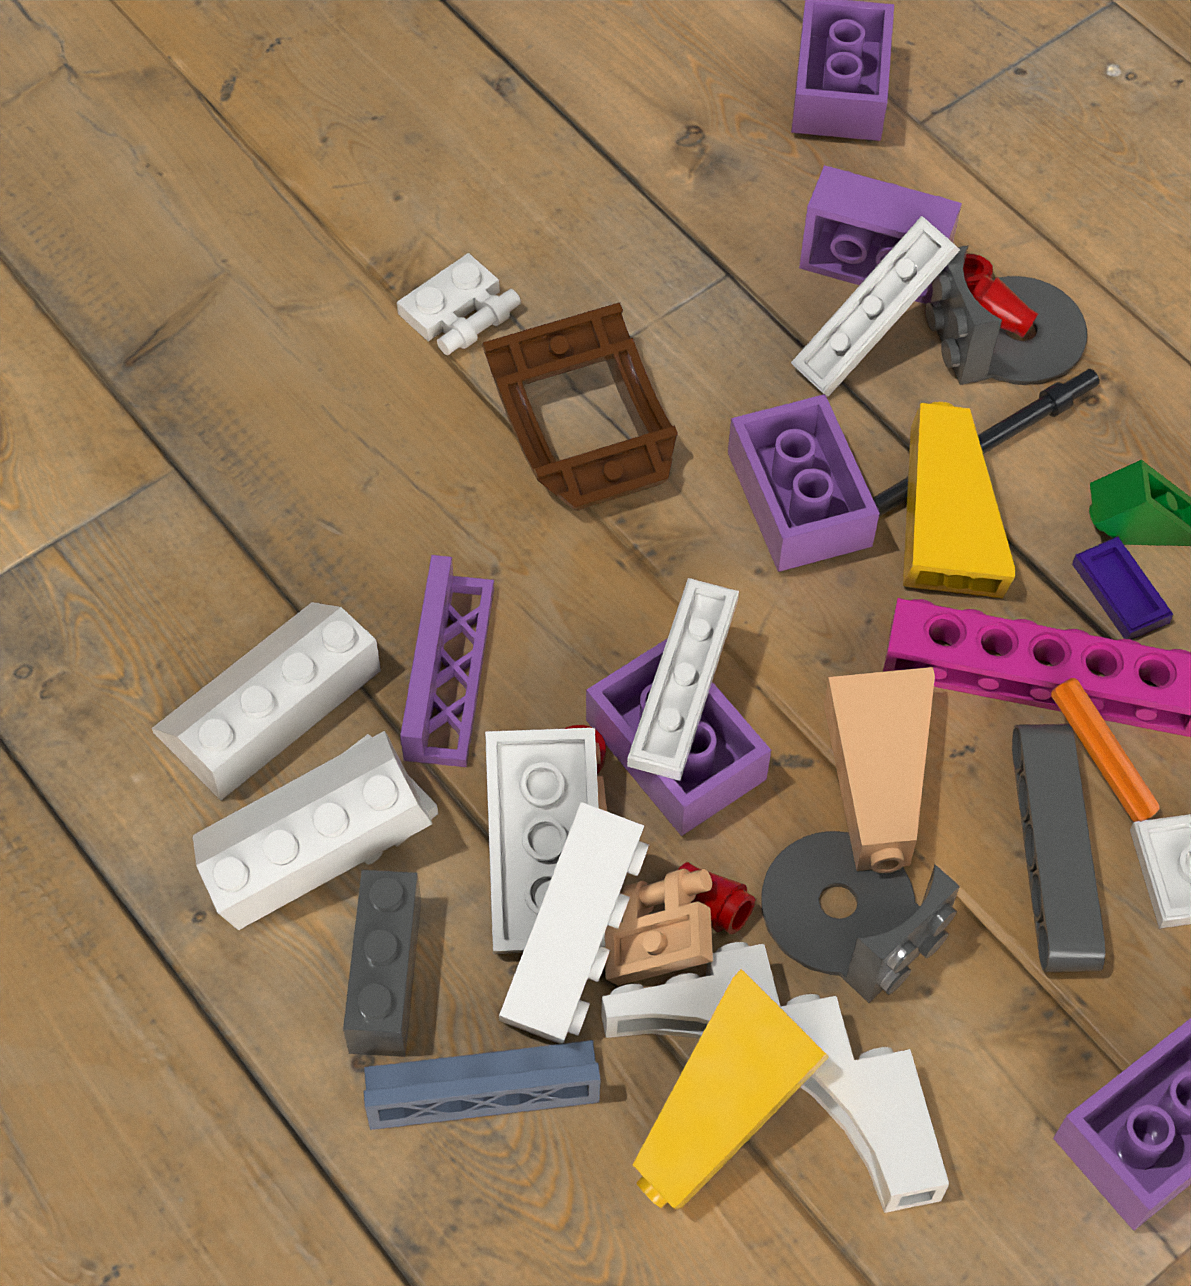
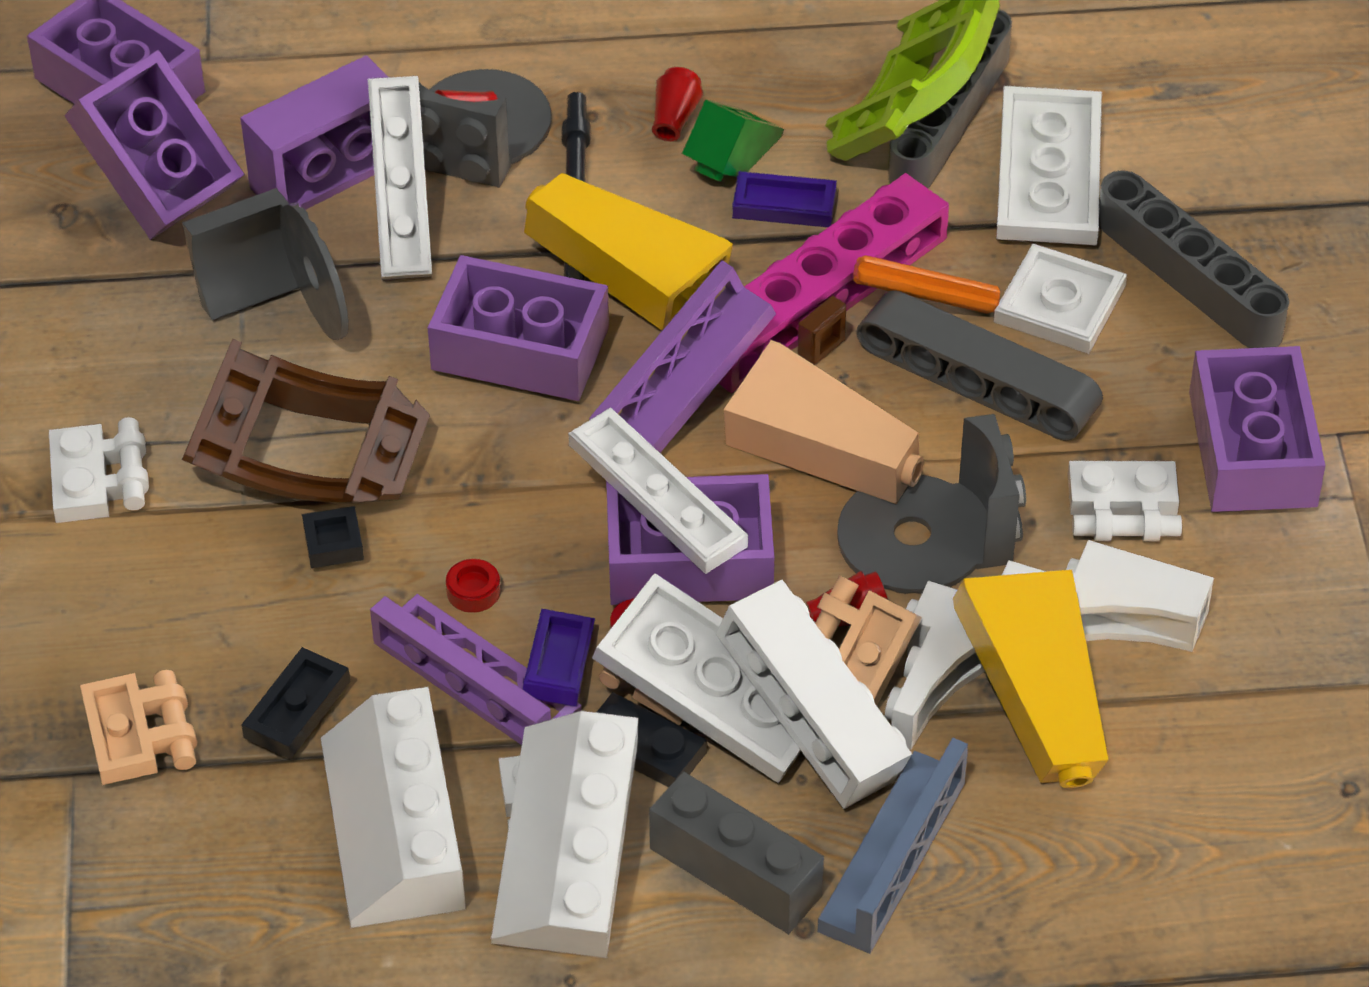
camera: 55 degrees left, 10 degrees down
none -> medium lavender brick [65,50,245,240]
none -> light nougat plate [80,670,197,785]
none -> dark grey piece [182,188,349,341]
none -> black plate [241,647,350,760]
none -> black plate [302,506,364,568]
none -> red tile [446,559,501,613]
none -> dark purple tile [523,609,595,707]
none -> medium lavender fence [589,260,776,453]
none -> black plate [596,692,707,788]
none -> red cone [652,67,703,142]
none -> reddish brown tile [798,295,846,365]
none -> white plate [1068,461,1182,542]

